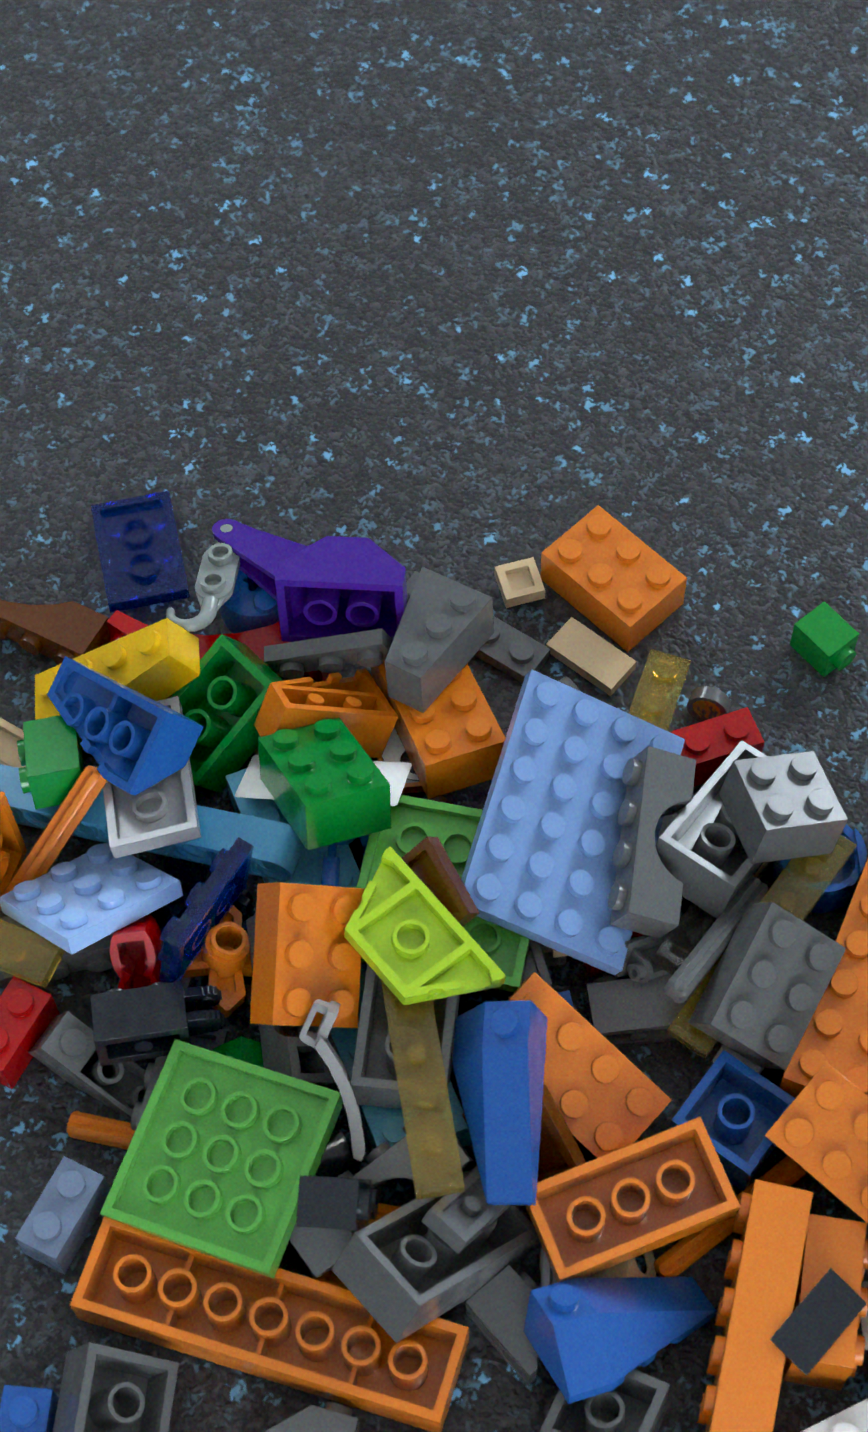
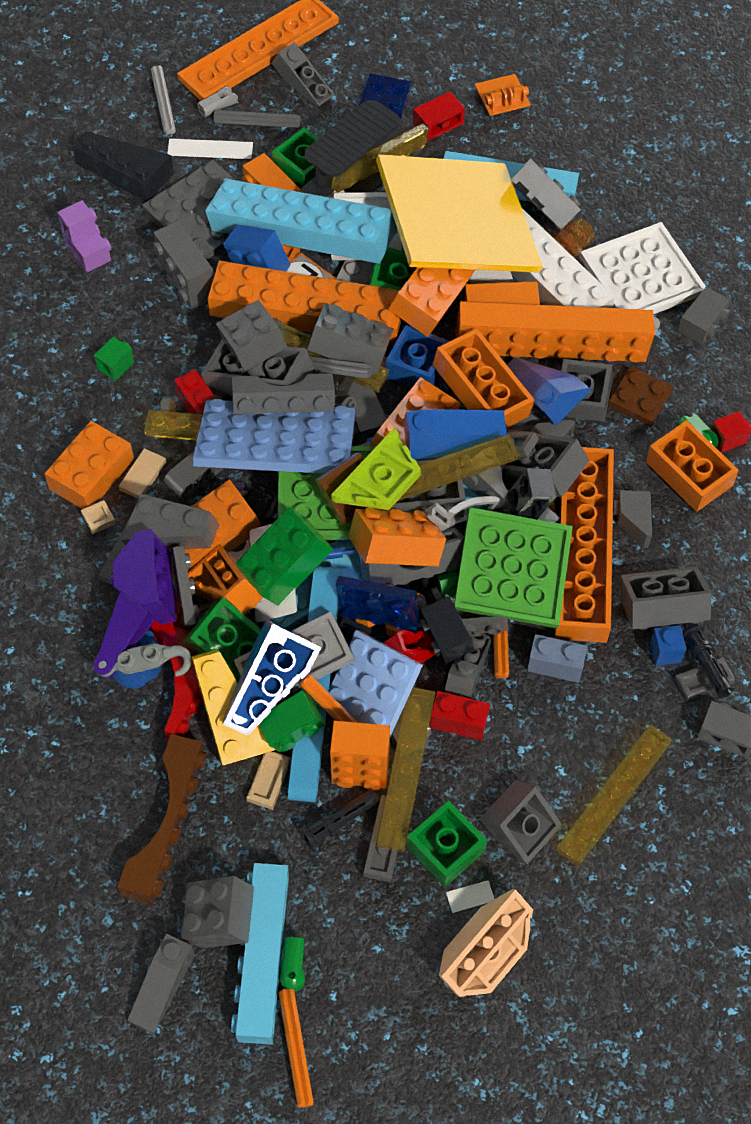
camera: 105 degrees left, 0 degrees up
clear blue plate [91,491,190,613] -> none
black sticker [770,1268,867,1376] -> none

